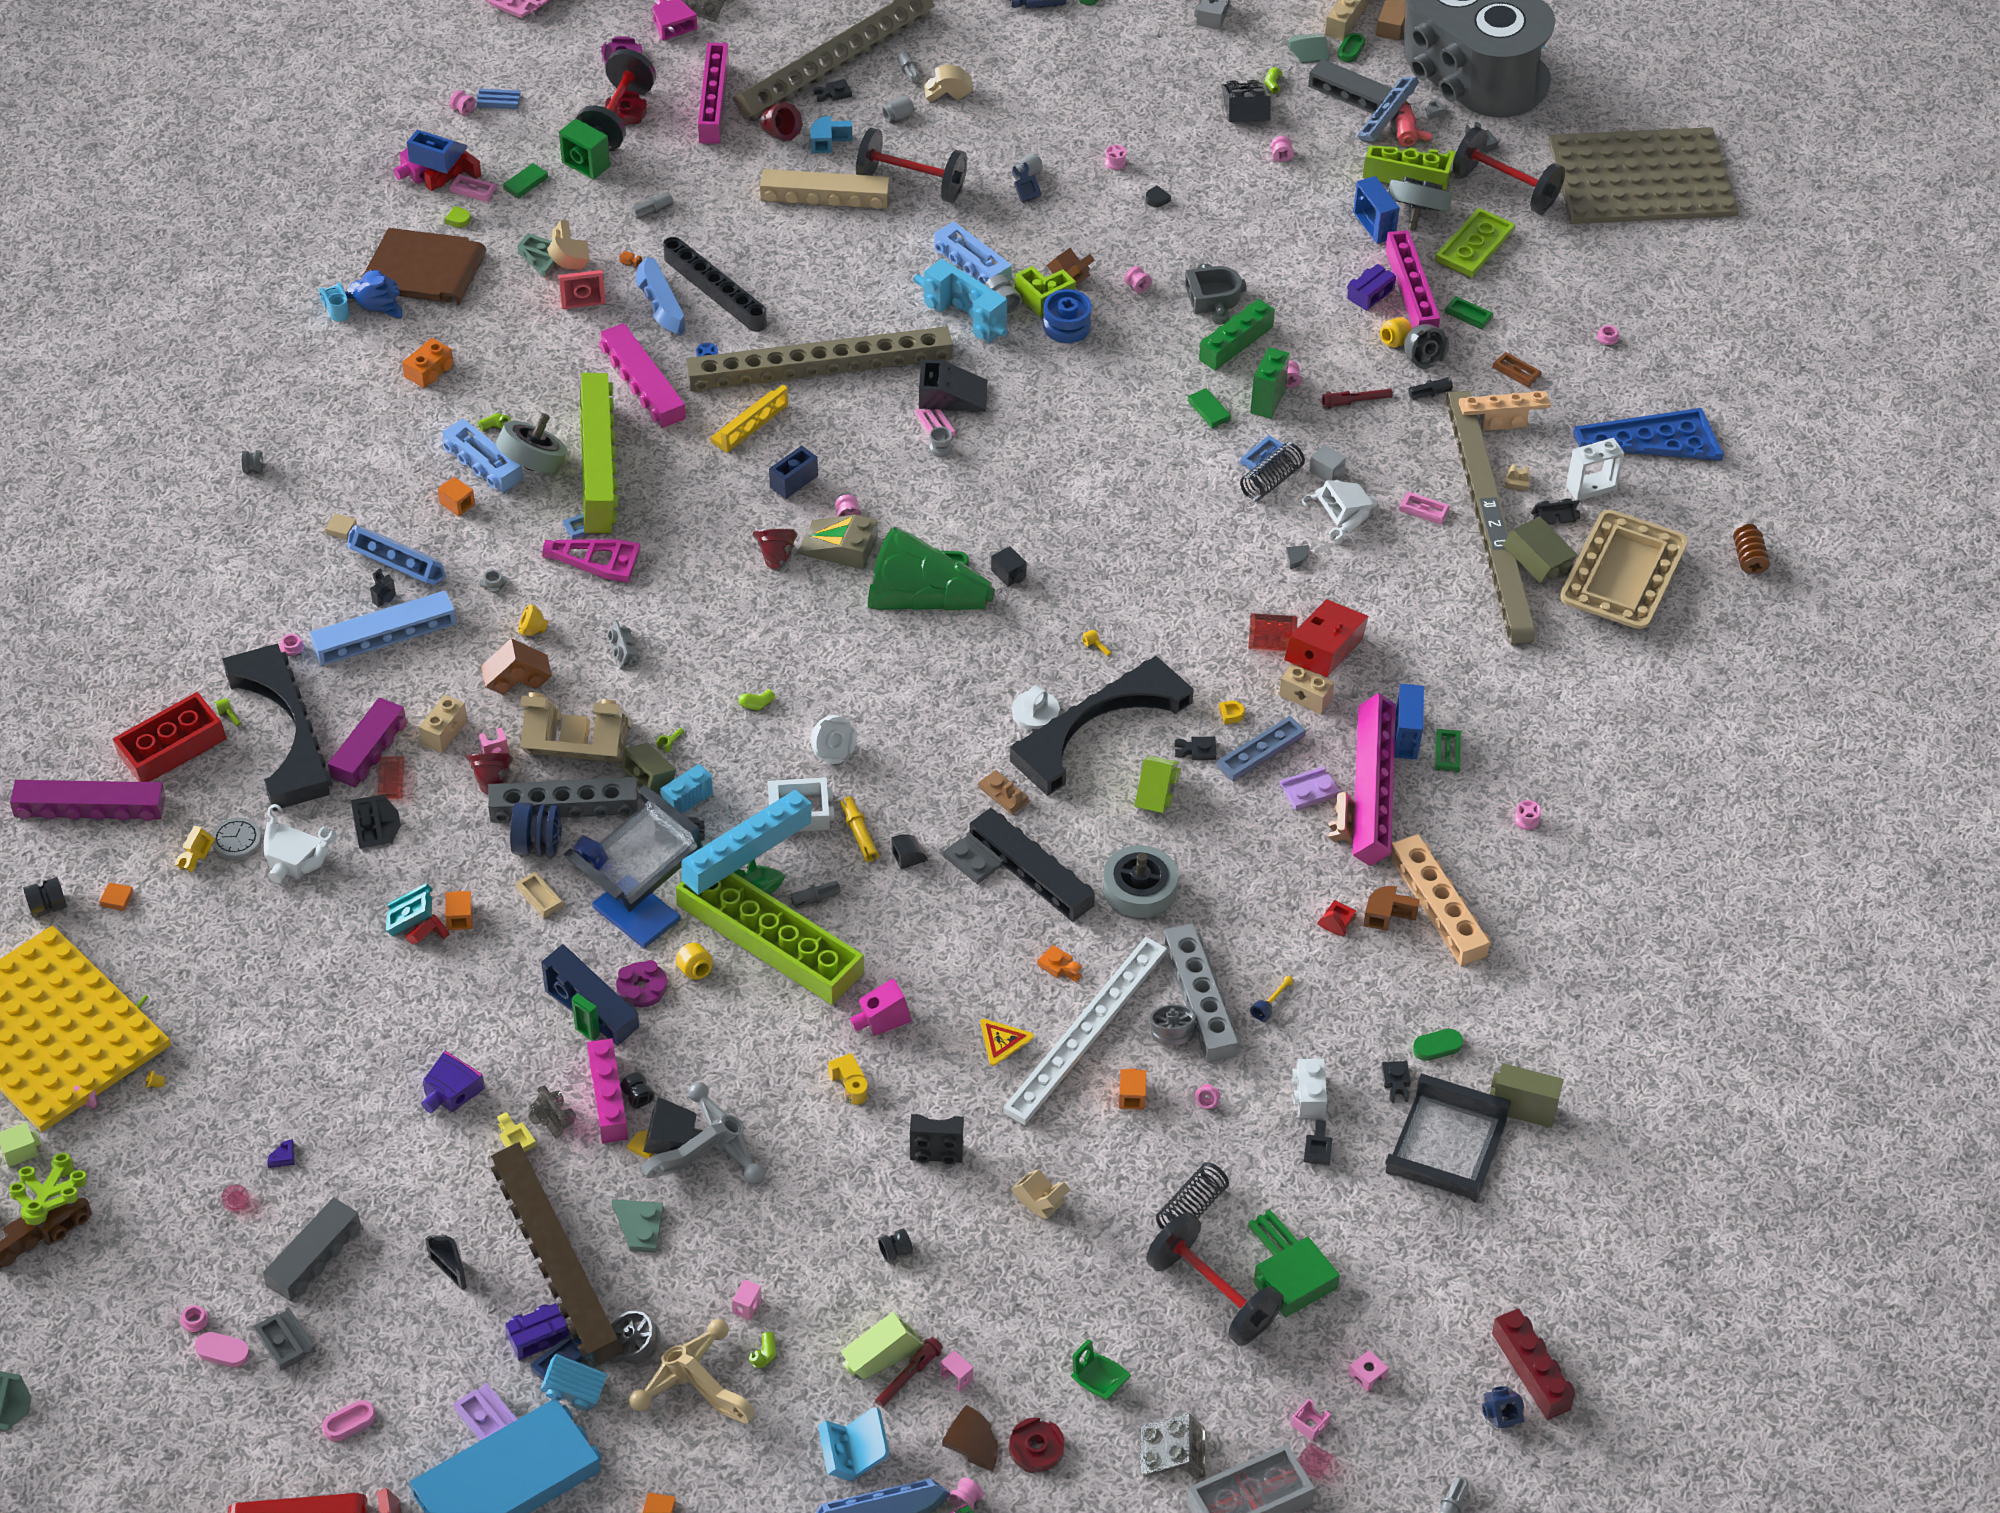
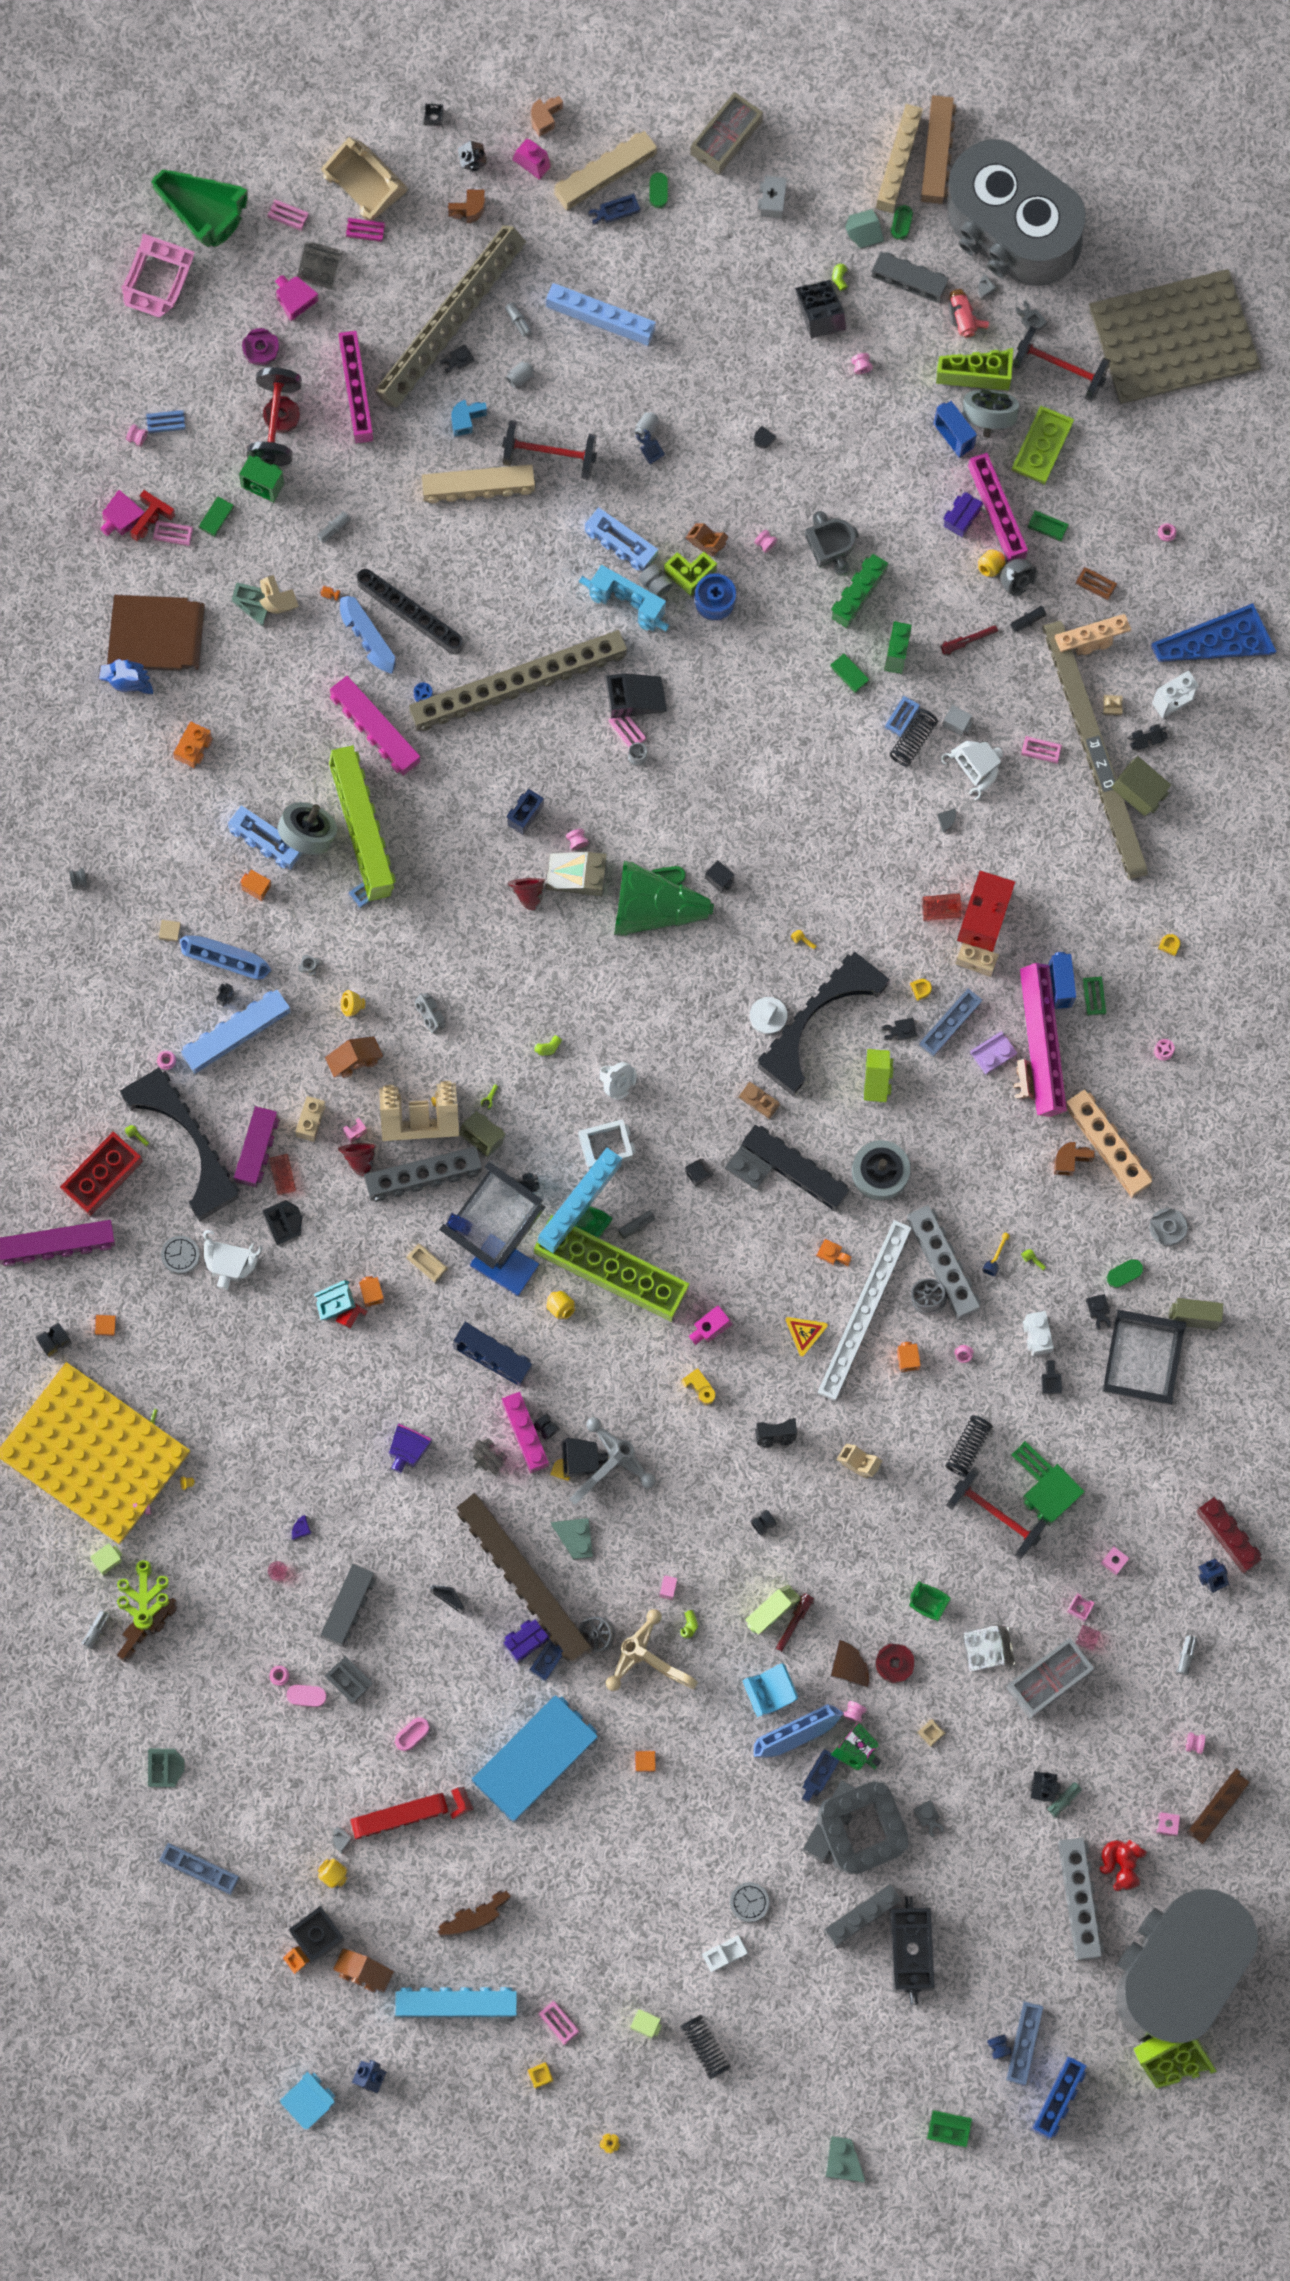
camera: 15 degrees left, 25 degrees up
yellow plate [175,826,215,872] -> none
medium azure piece [319,282,350,322] -> none
blue slope [407,129,467,174] -> none
lime tile [445,206,470,228] -> none
lavender plate [453,1382,517,1441] -> none
lime arm [477,413,512,431] -> none
light yellow plate [497,1112,536,1152] -> none
dark blue wheel [510,802,562,857] -> none
medium azure brick [540,1354,607,1411] -> none
dark pink plate [542,539,641,583] -> none
coral slope [559,270,606,309] -> none
green tile [572,993,600,1041] -> none
magenta plate [616,960,668,1008] -> none
medium azure brick [660,764,713,814] -> none
yellow fence [710,385,788,453] -> none
dark red piece [758,102,803,141] -> none
yellow pin [840,796,879,862] -> none
tan brick [924,65,973,102] -> none
bright pink piece [940,1350,974,1392] -> none
bright pink wheel [1105,144,1127,170] -> none
bright pink wheel [1286,360,1301,388] -> none
red tile [1317,900,1356,937] -> none
sand blue plate [1357,77,1420,141] -> none
tan wedge [1560,510,1688,629] -> none
none -> light blue brick [546,283,656,346]
none -> lime hand [1021,1249,1046,1270]
none -> light grey tile [1149,1208,1188,1246]
none -> yellow tile [1158,934,1180,956]

